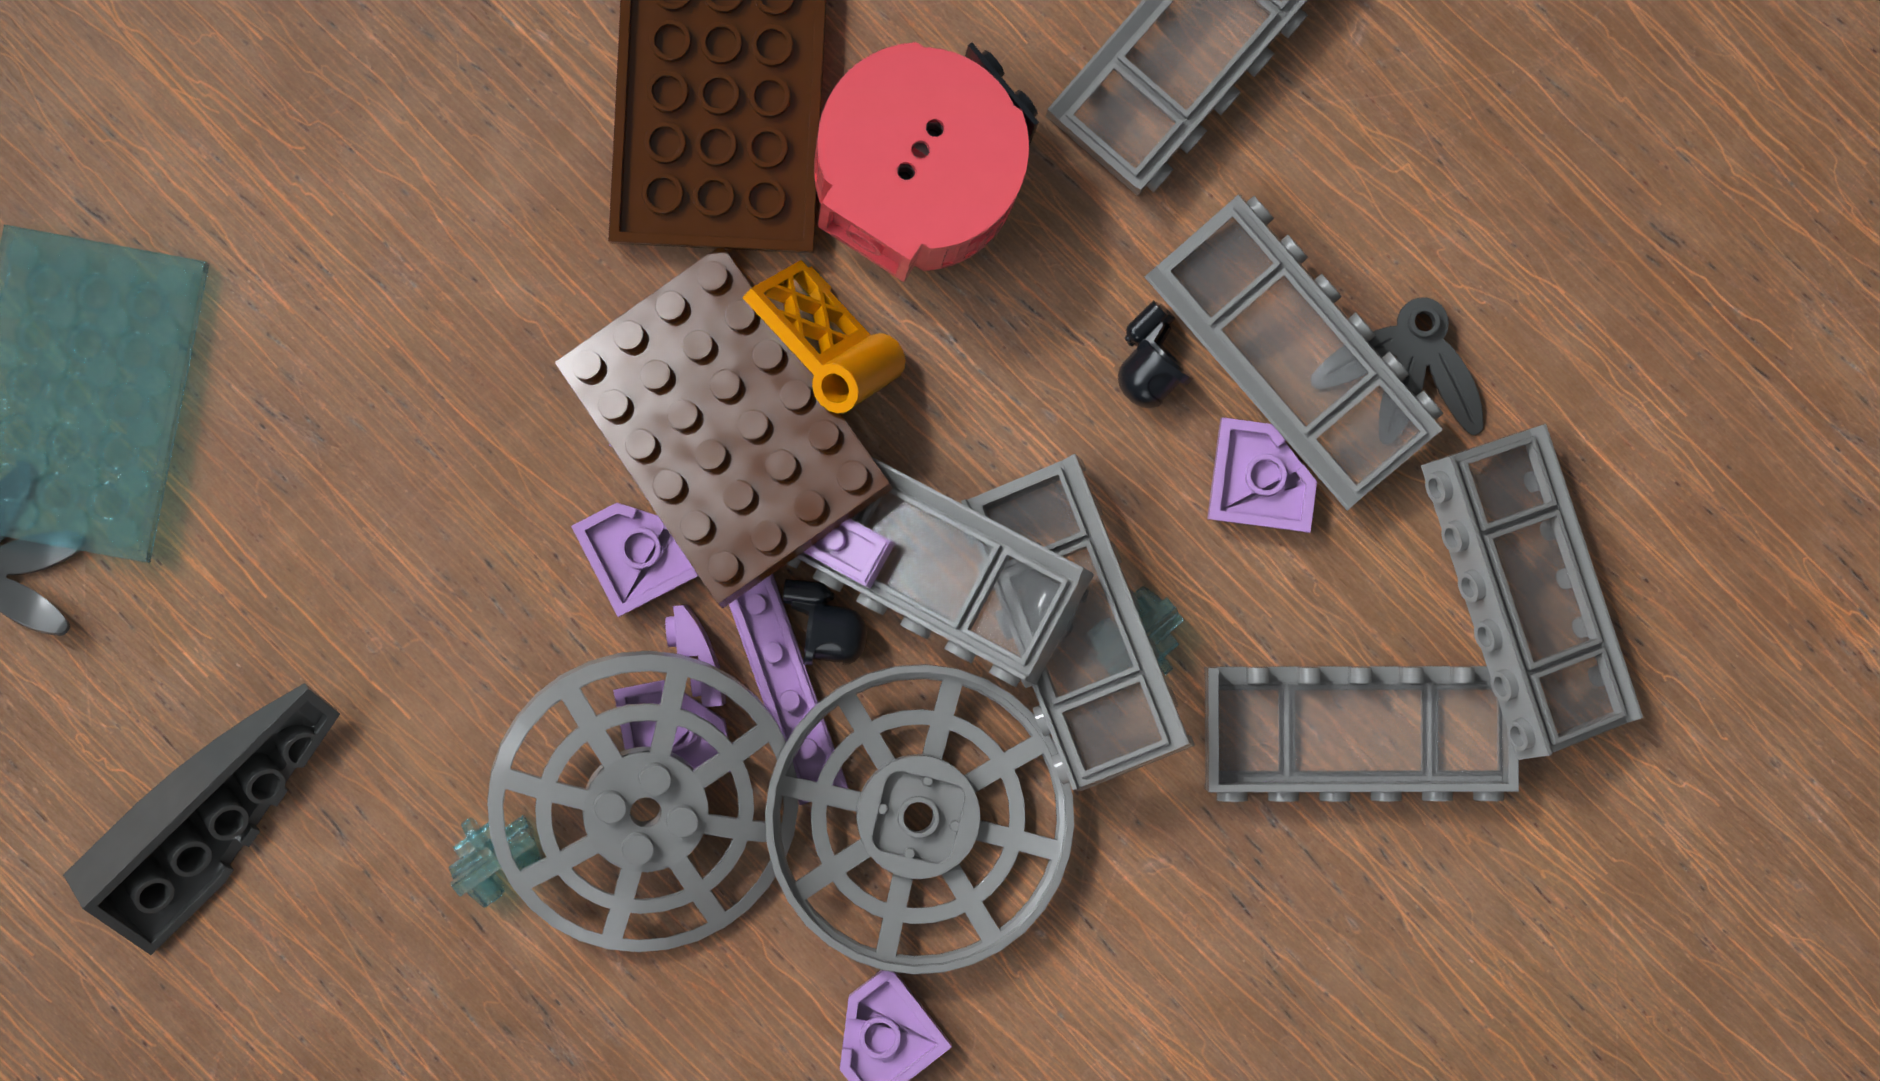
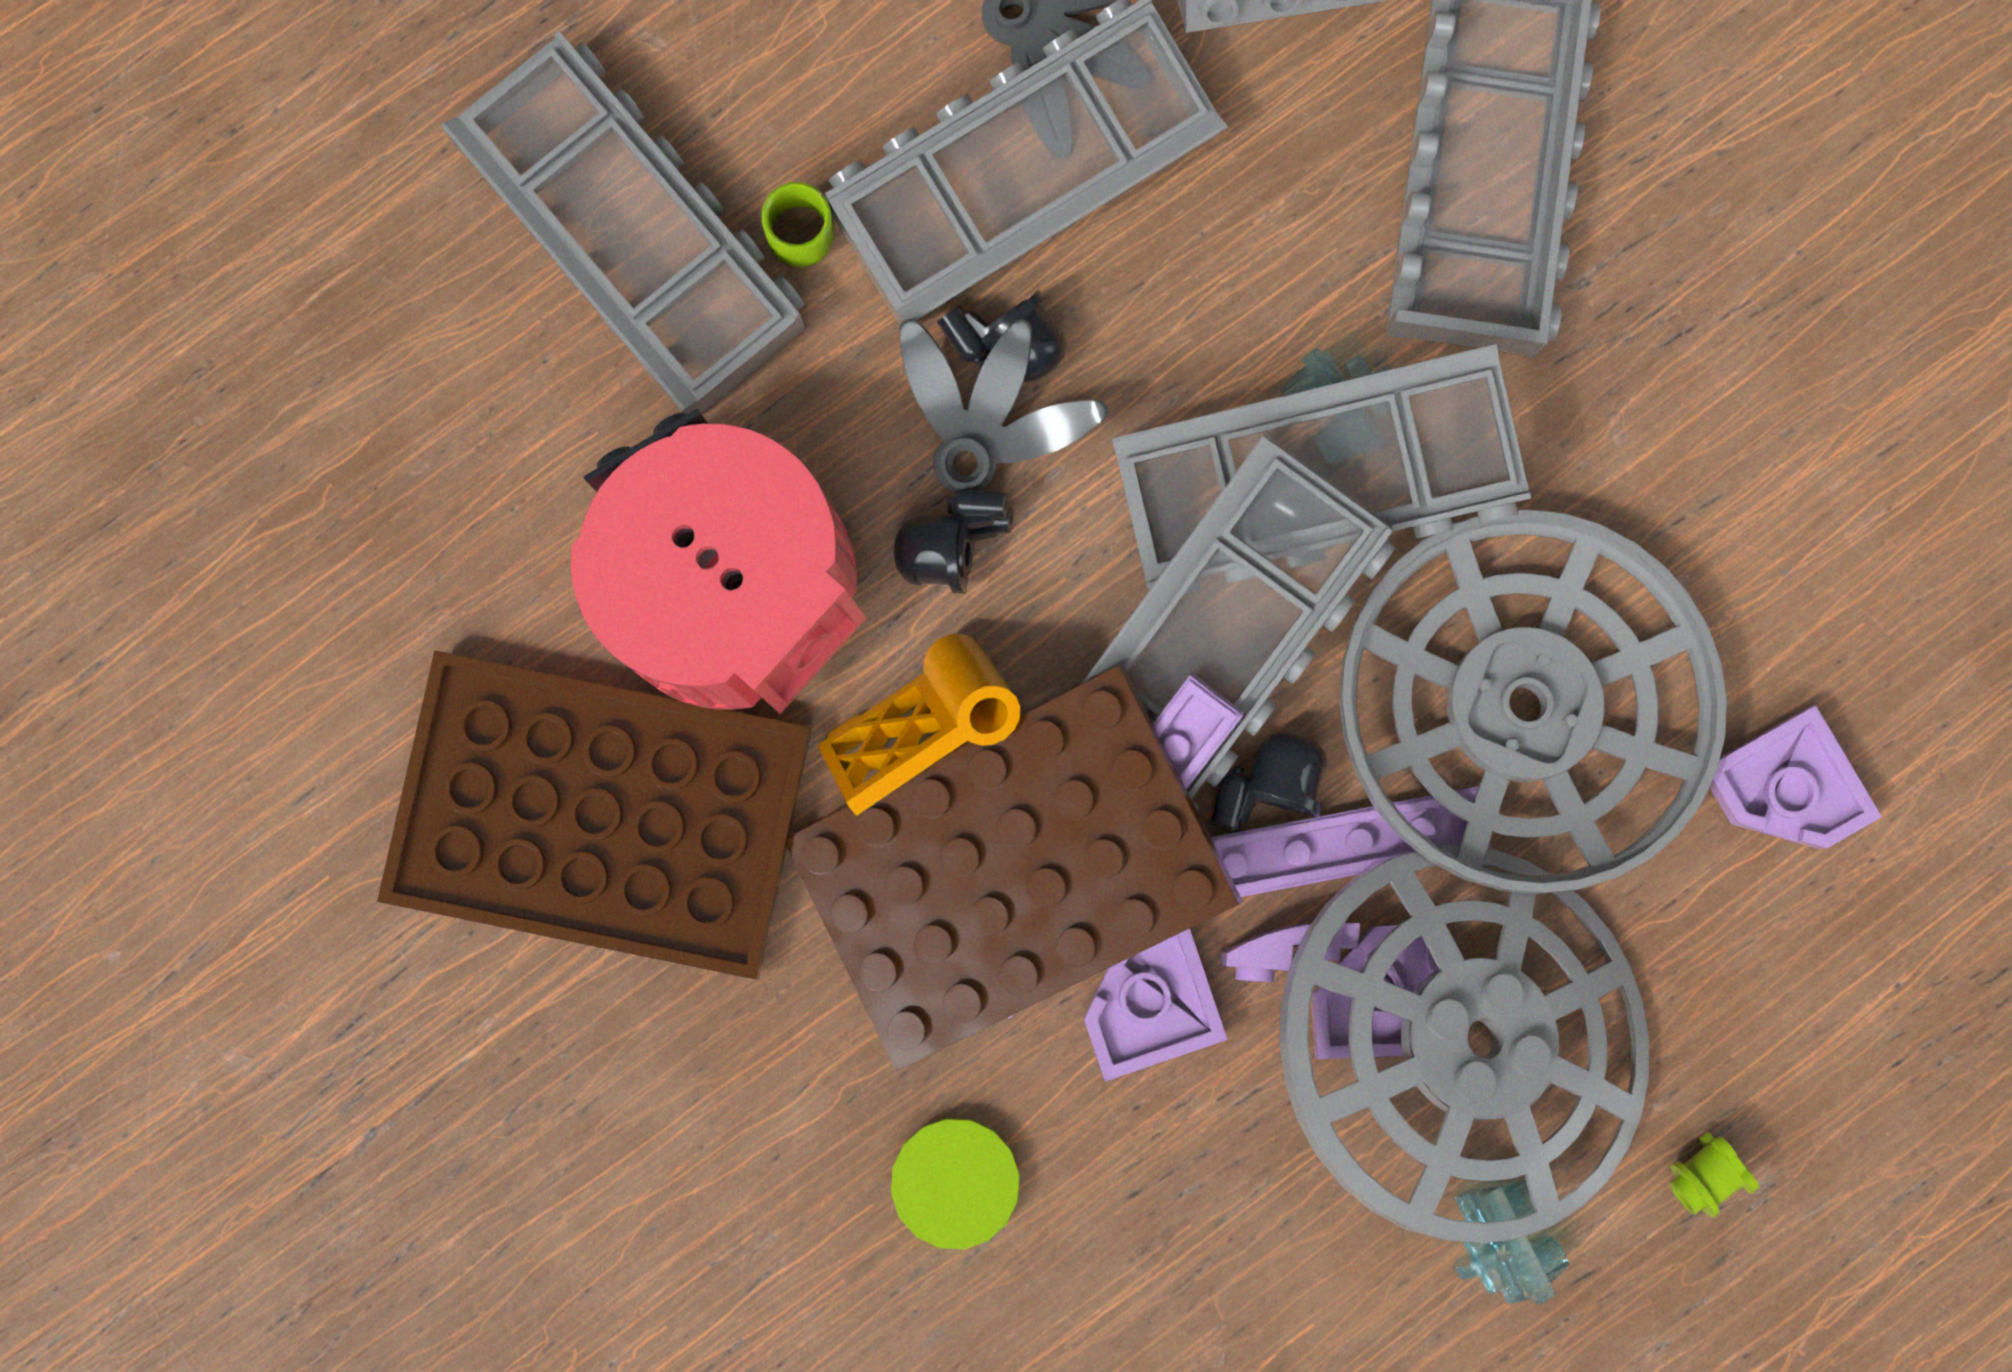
camera: 85 degrees left, 5 degrees down
lavender plate [1207,417,1317,533] -> none
none -> lime piece [762,182,834,267]
none -> lime tile [891,1117,1019,1250]
none -> black piece [893,489,1013,594]
none -> plant [899,318,1108,493]
none -> lime brick [1669,1132,1760,1218]

